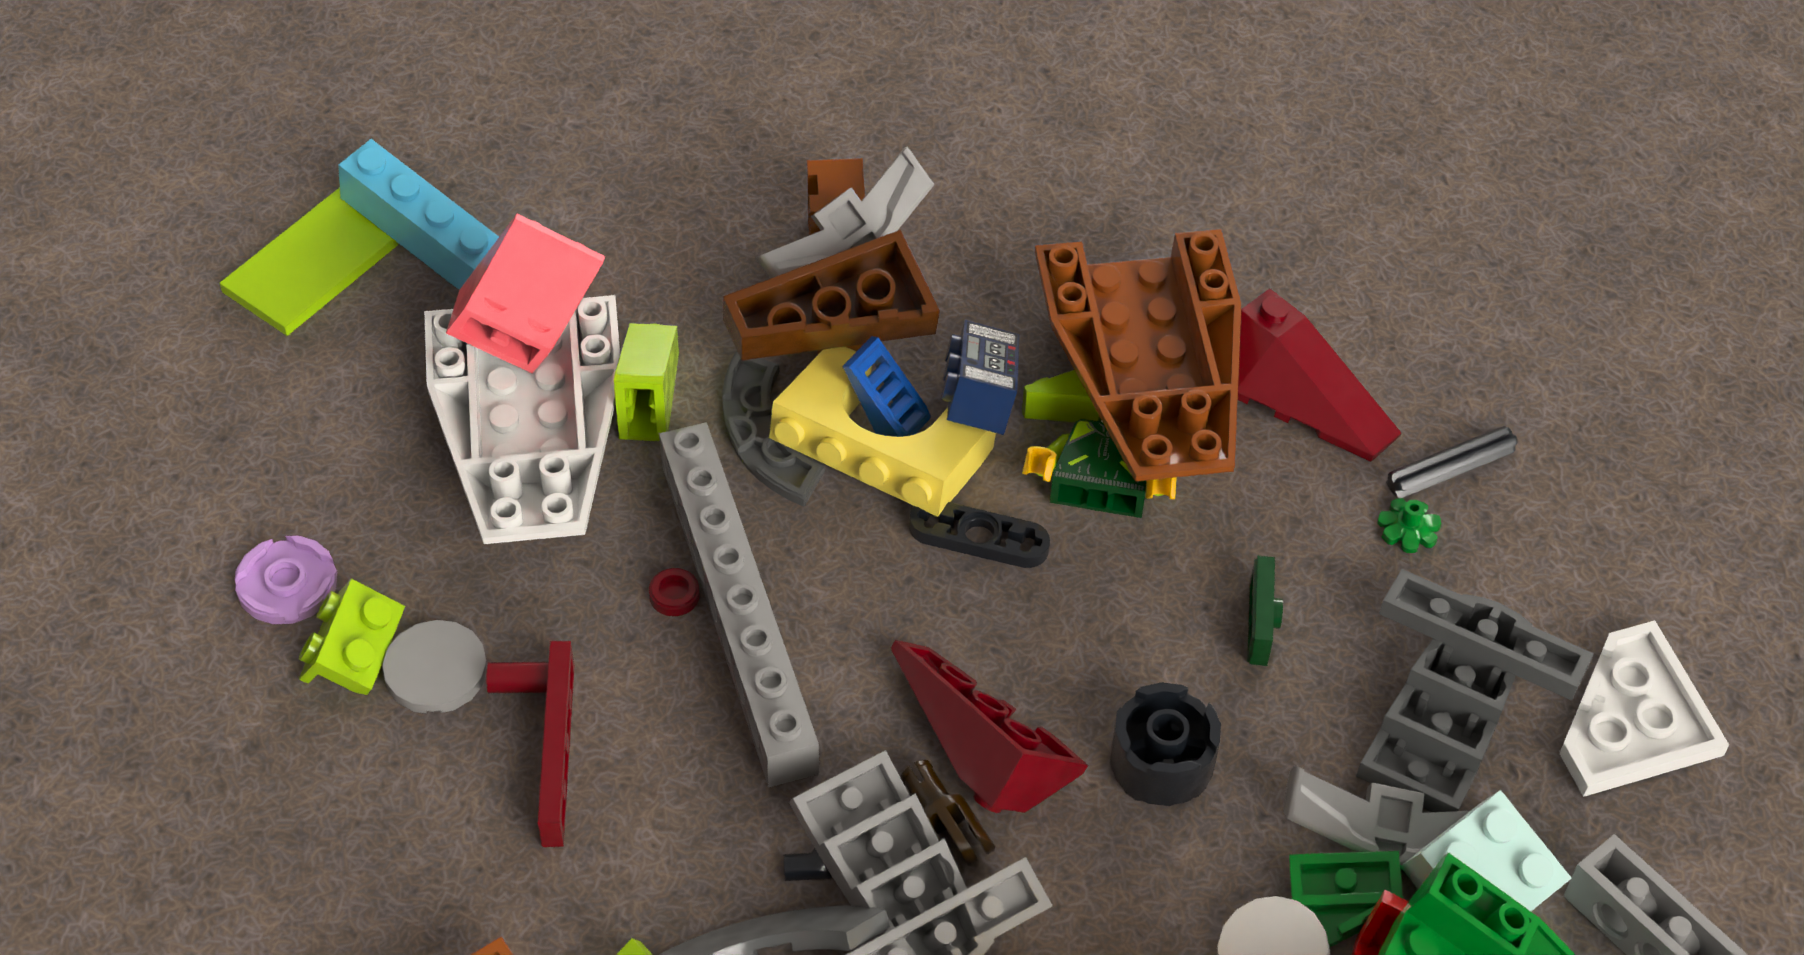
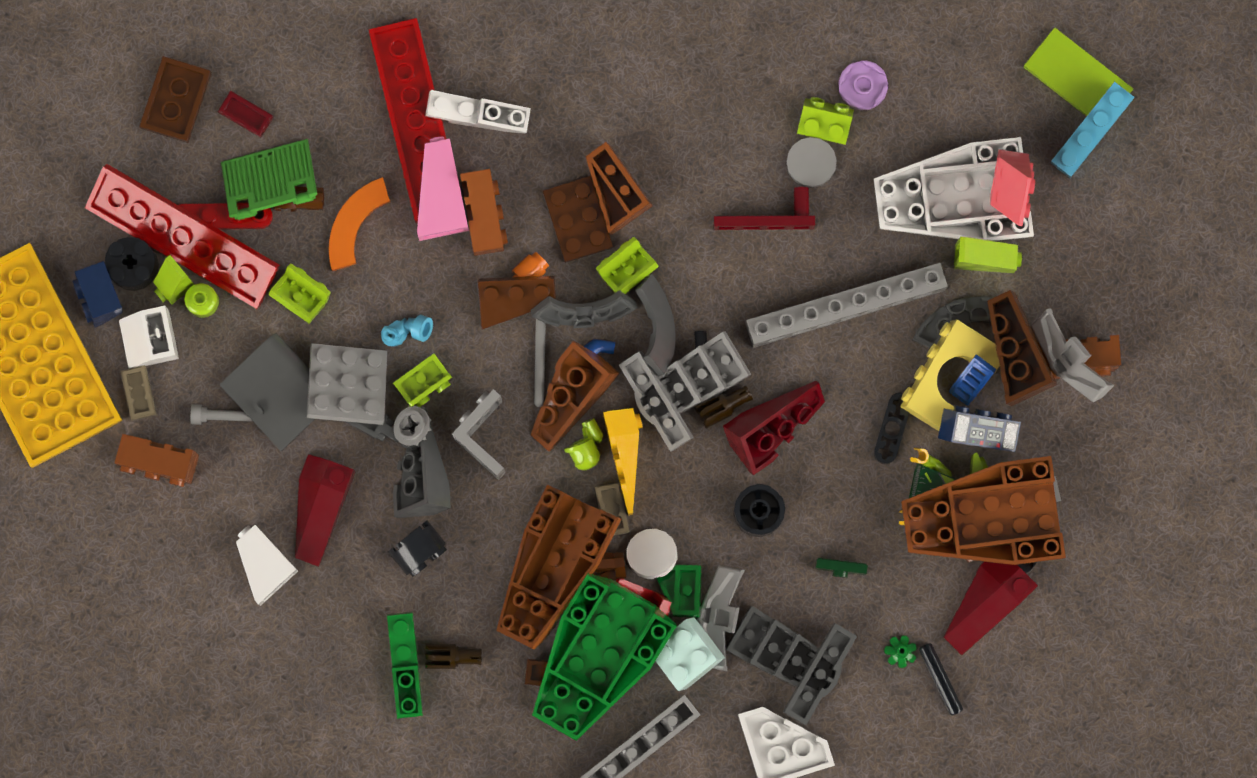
camera: 90 degrees right, 30 degrees up
dark red tile [649,568,700,616] -> none

